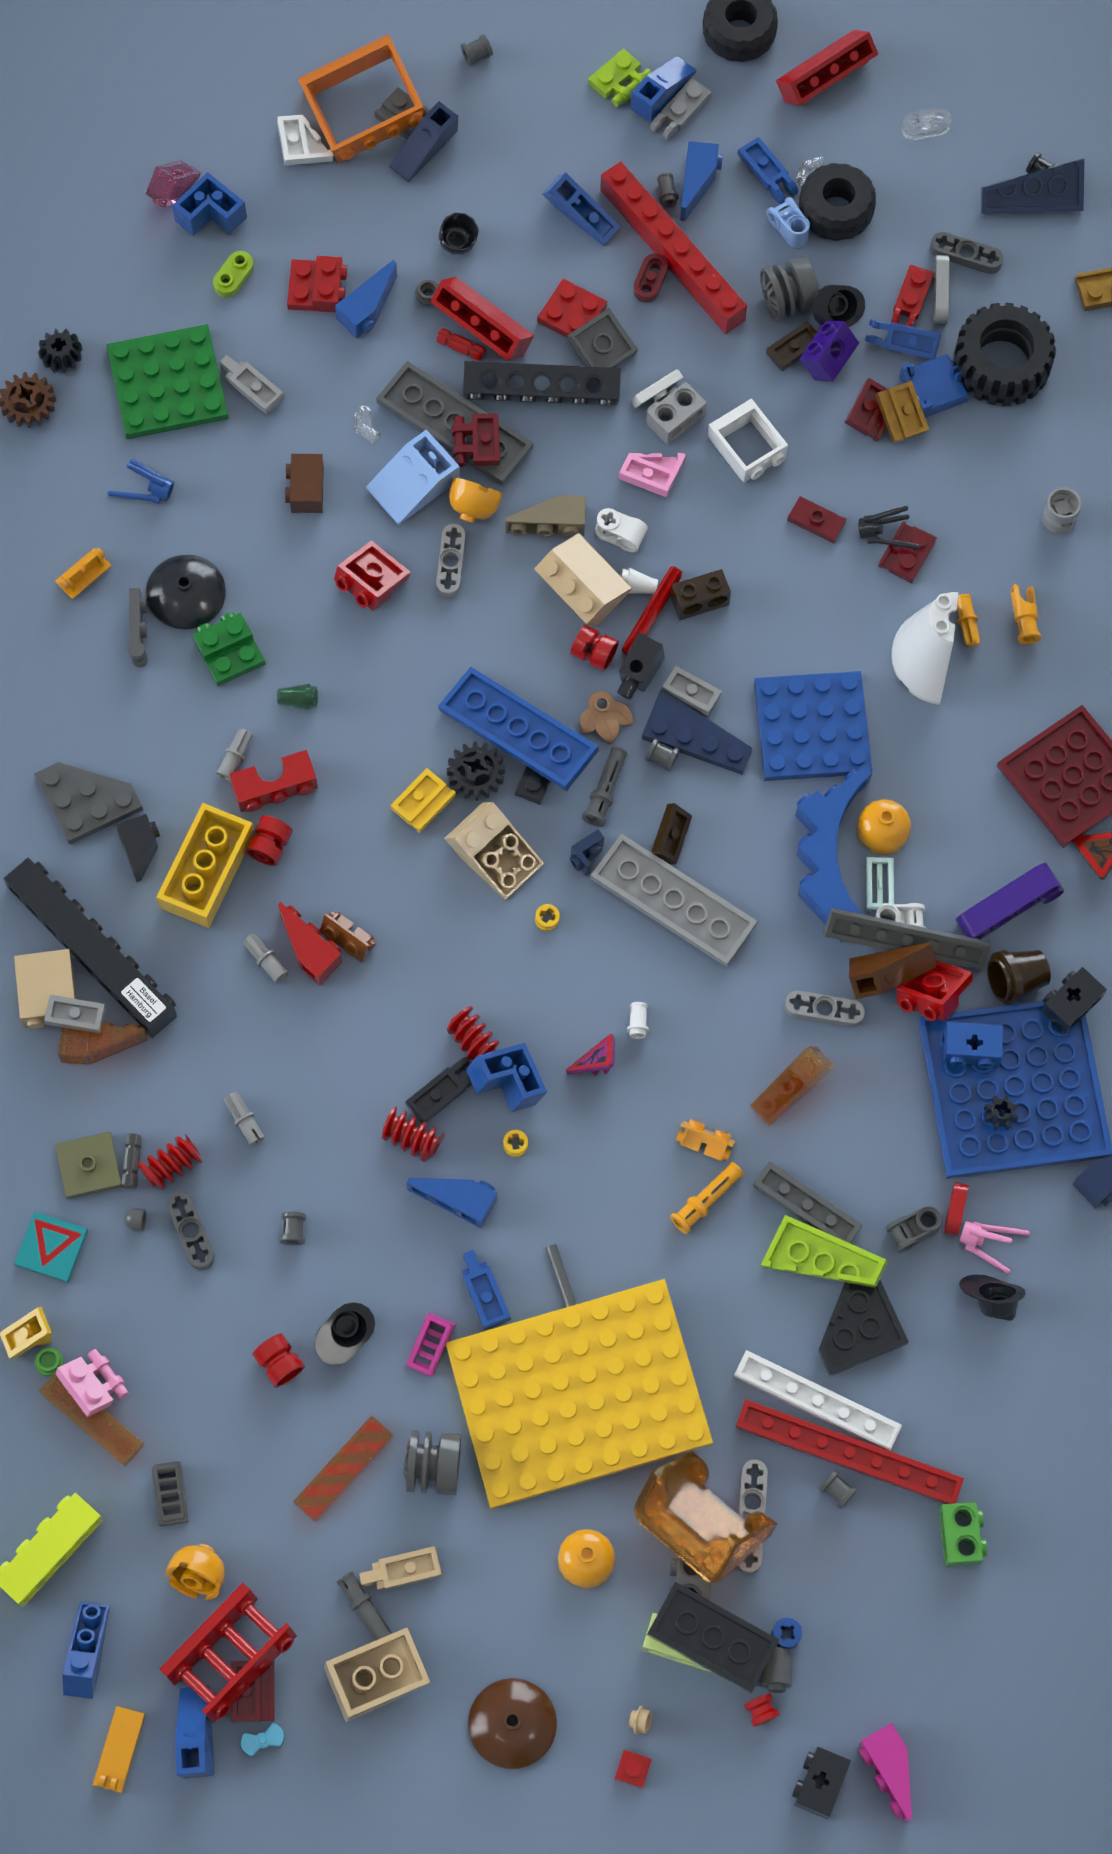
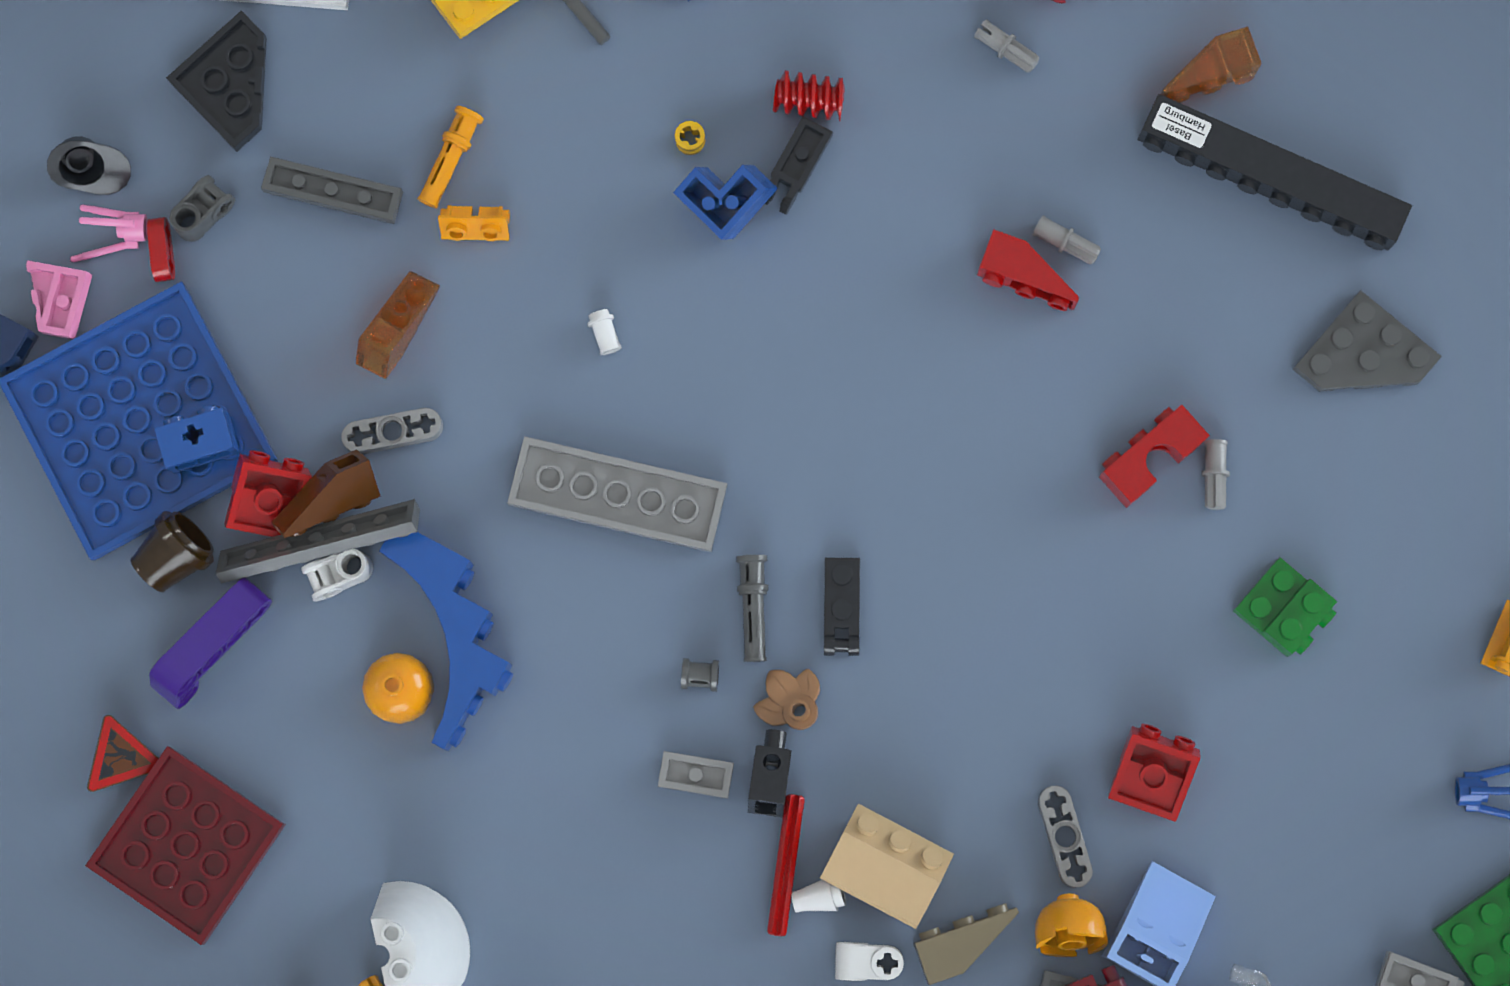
camera: 165 degrees right, 10 degrees up
tan brick [14,949,77,1029] -> none
light grey plate [44,995,106,1033] -> none
black slope [115,814,160,882] -> none
dark grey plate [129,588,148,667] -> none
black dish [146,555,226,629] -> none
yellow brick [156,803,255,928] -> none
red wheel [245,816,293,866] -> none
clear green cone [277,683,318,710] -> none
reddish brown brick [285,454,324,513] -> none
dark orange hinge [320,911,376,962] -> none
yellow plate [390,768,456,834] -> none
blue slope [406,1178,497,1228] -> none
blue plate [438,667,599,791] -> none
tan slope [444,802,544,900] -> none
black gear [447,741,505,801] -> none
red piece [447,1006,500,1060] -> none
yellow bush [534,904,560,931] -> none
piece [566,1034,615,1076] -> none
red wheel [570,624,619,671] -> none
dark blue bracket [570,829,604,876] -> none
dark blue wing [642,689,752,775] -> none
dark brown plate [651,803,692,864] -> none
dark brown brick [671,569,731,621] -> none
blue plate [754,671,872,781] -> none
lime wing [761,1215,888,1288] -> none
light aqua tile [866,857,894,912] -> none
black gear [984,1095,1019,1131] -> none
black brick [1041,967,1107,1034] -> none
none -> bright pink wing [26,260,93,340]

